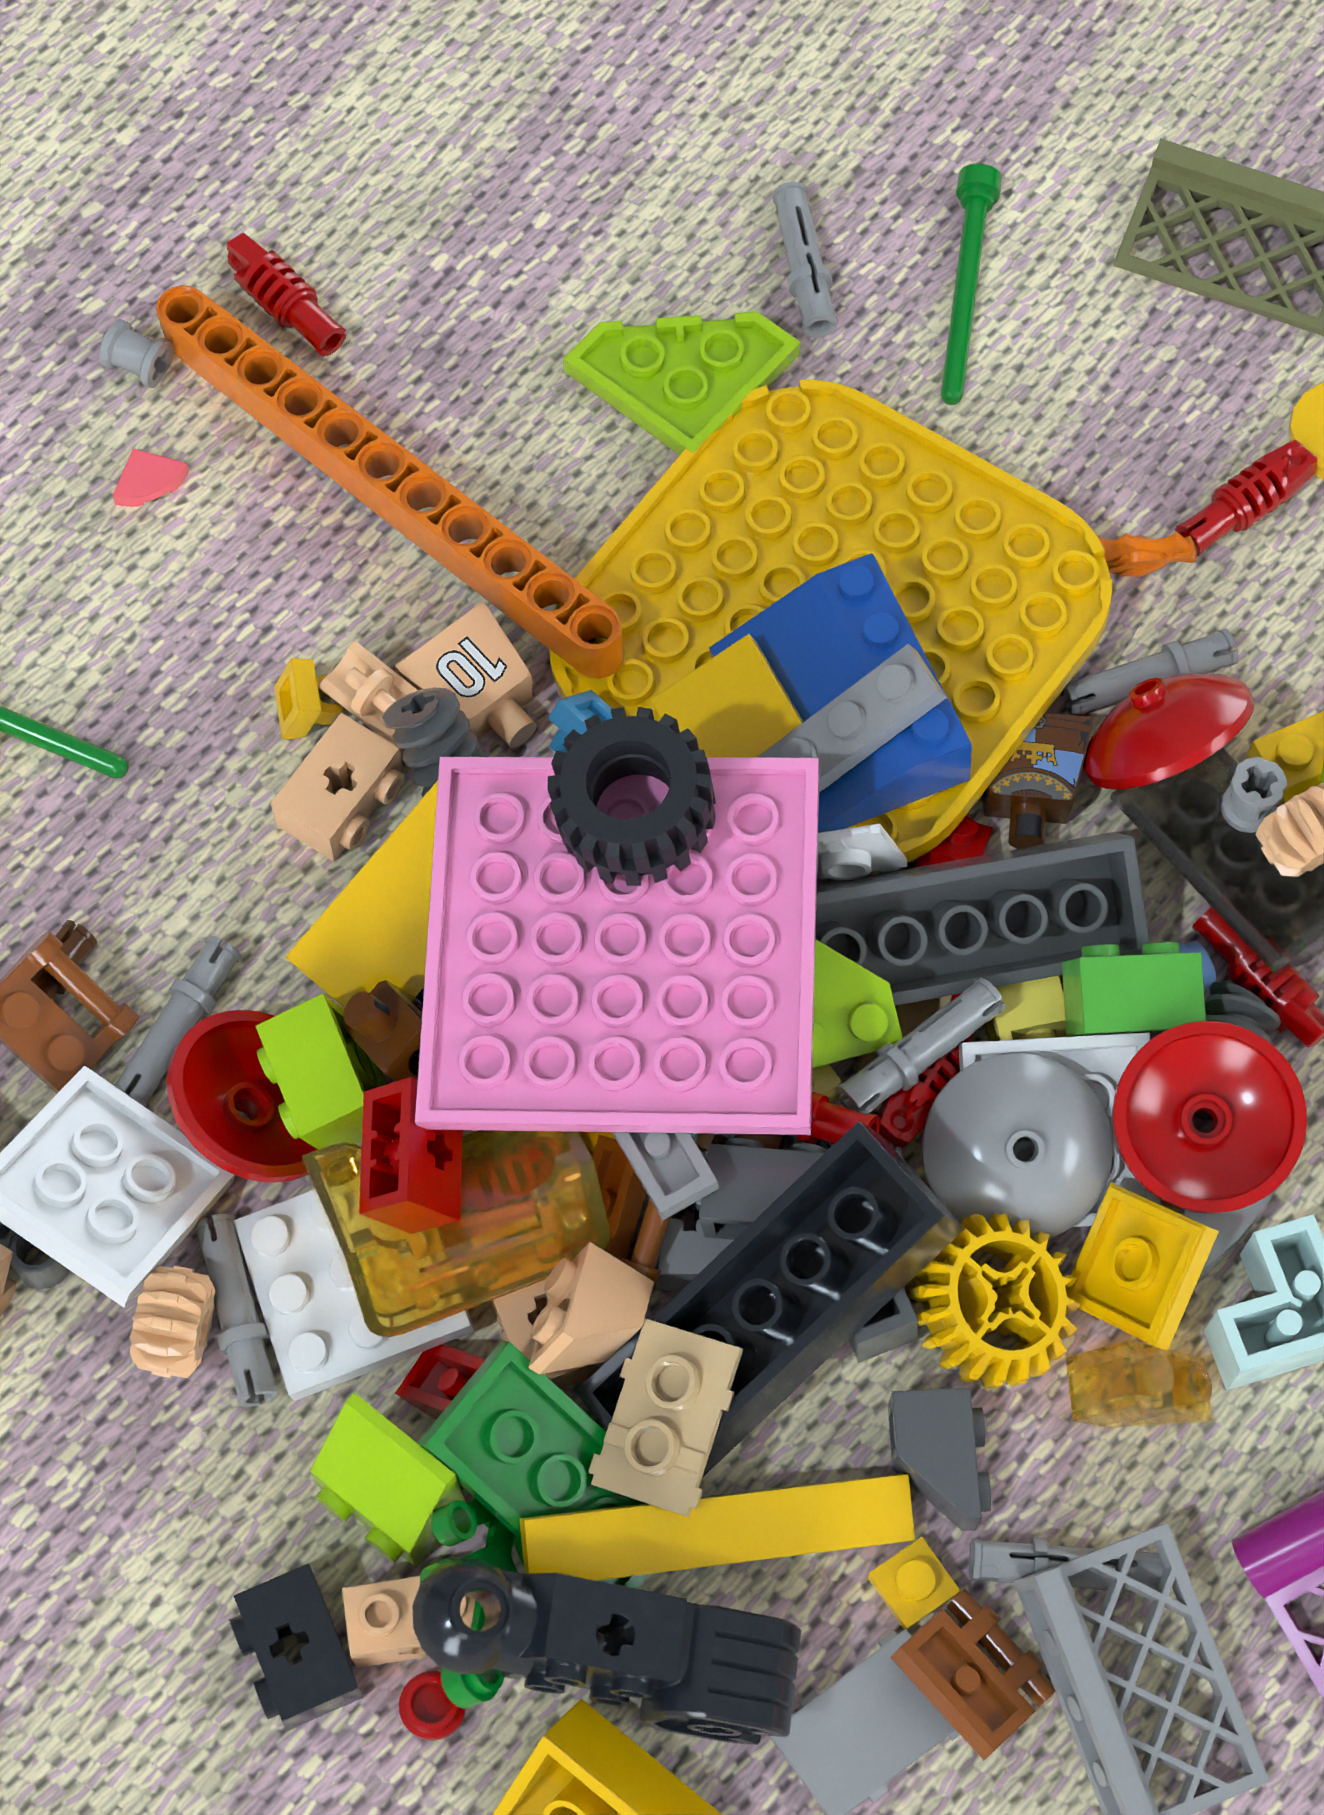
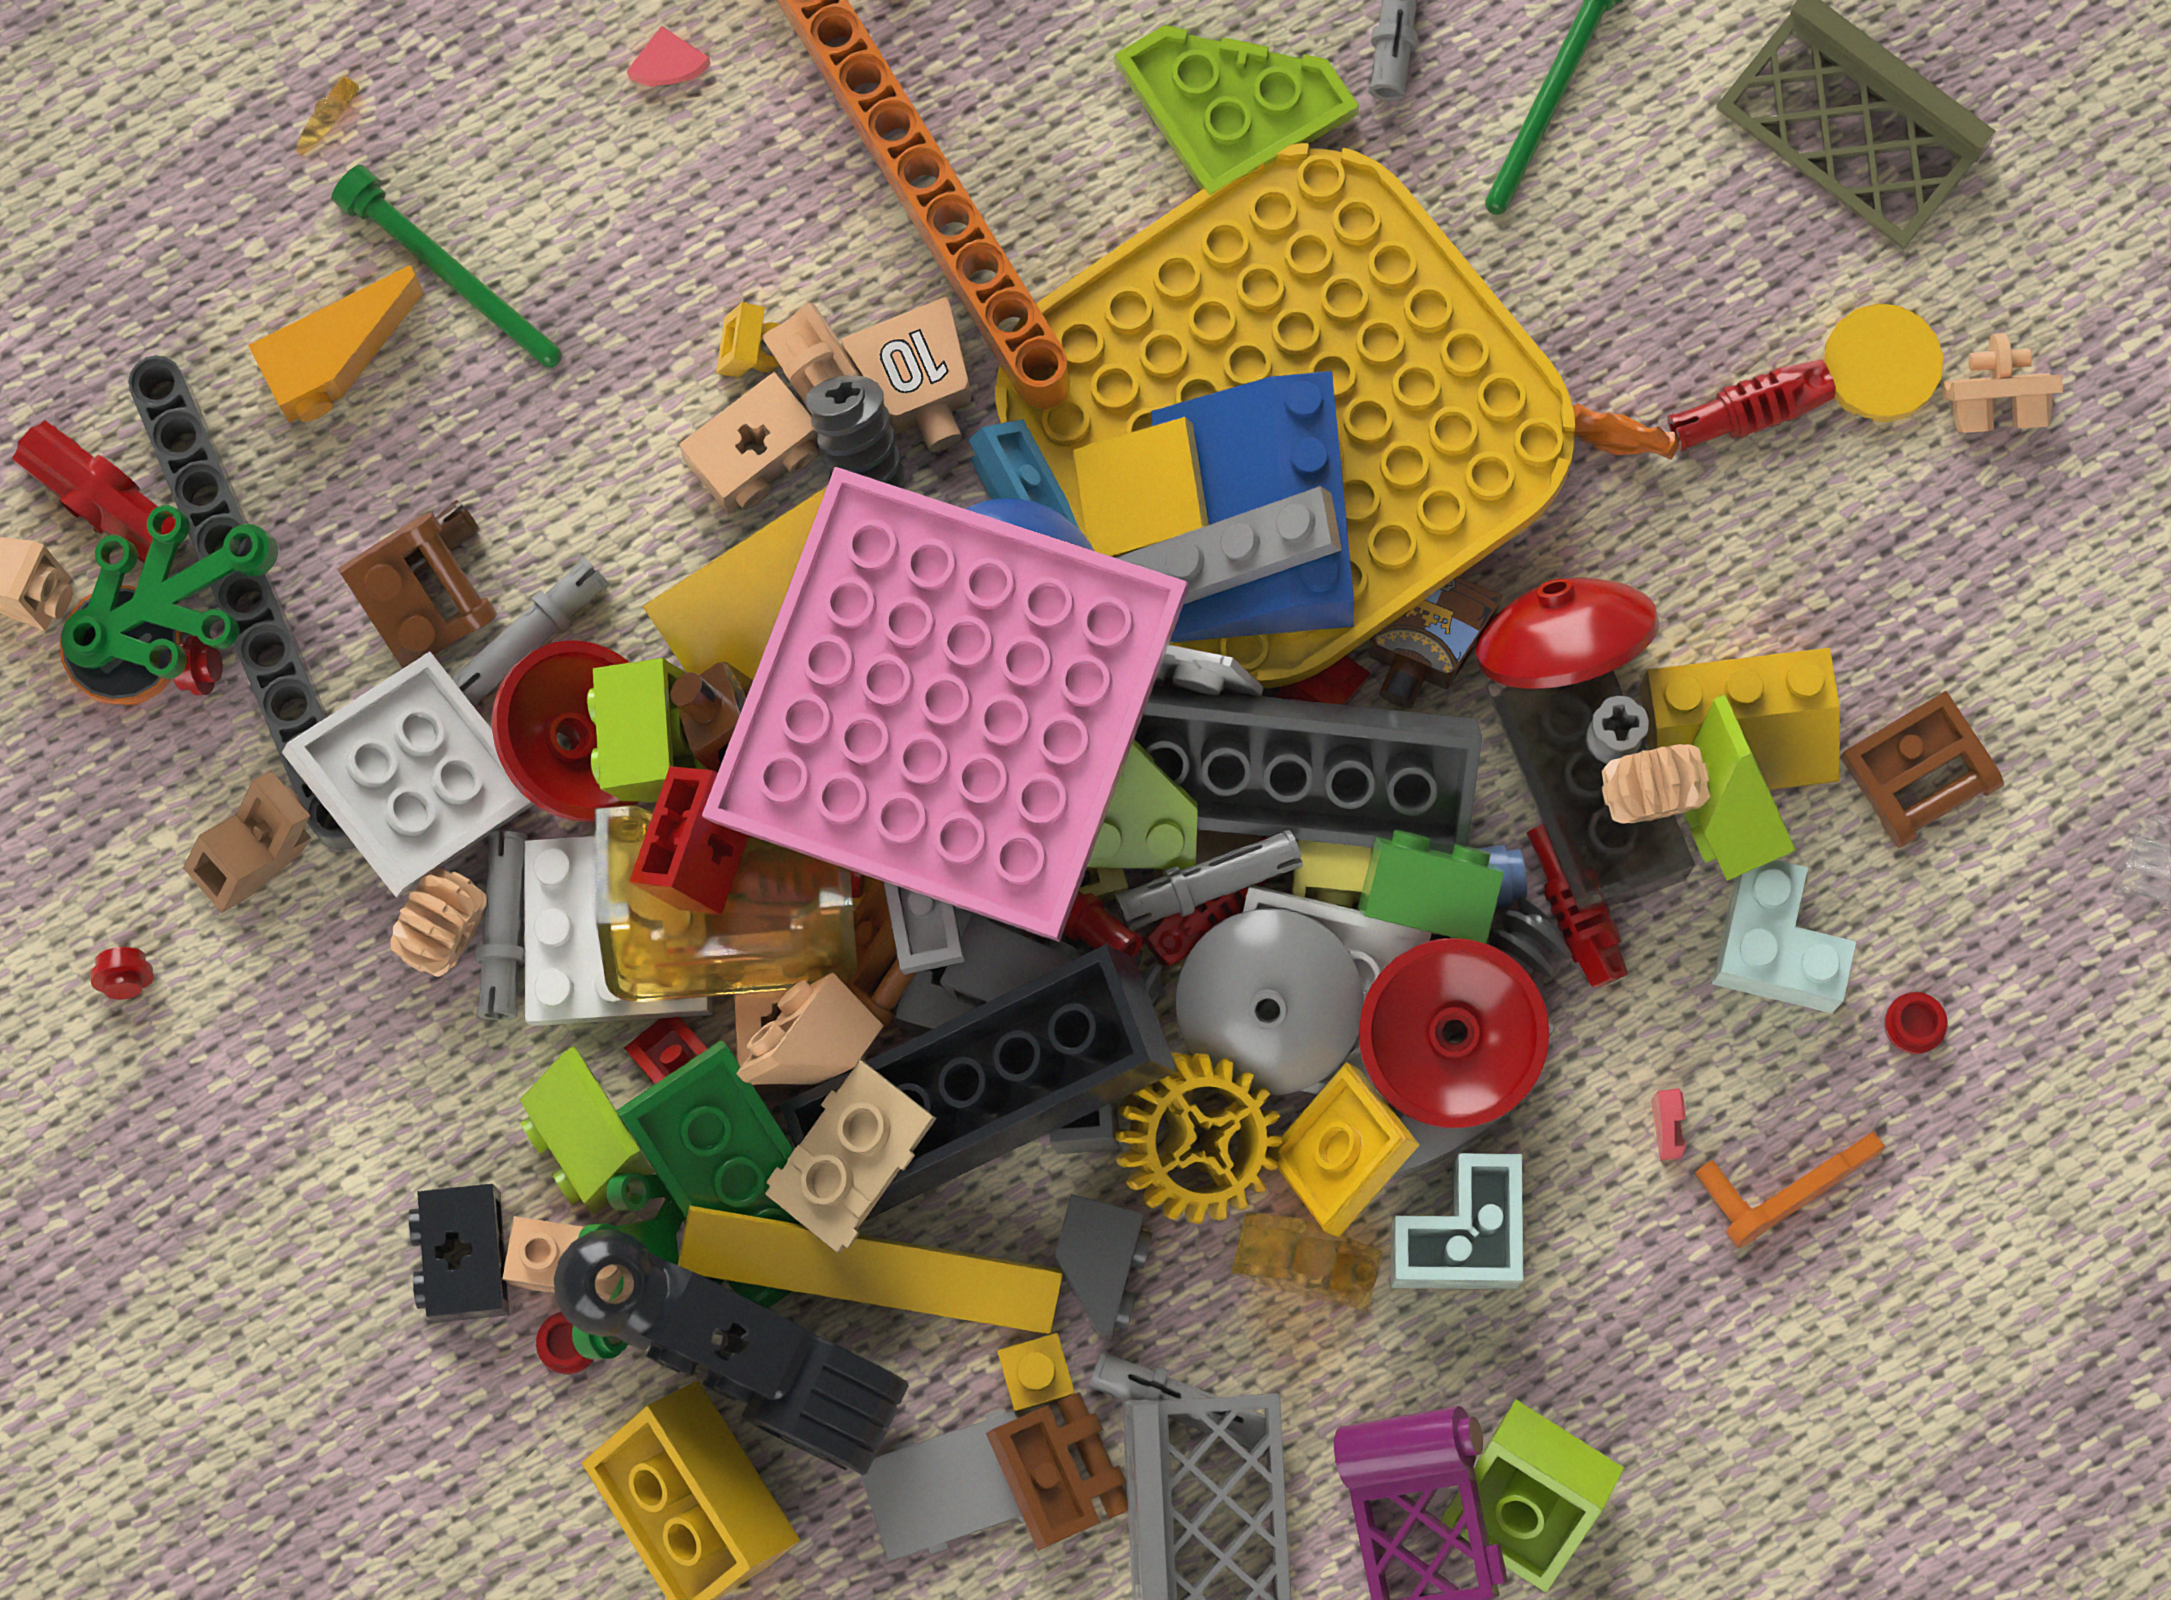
camera: 20 degrees right, 10 degrees up
black tyre [547,707,716,886] -> none
light grey pin [1061,628,1238,716] -> none

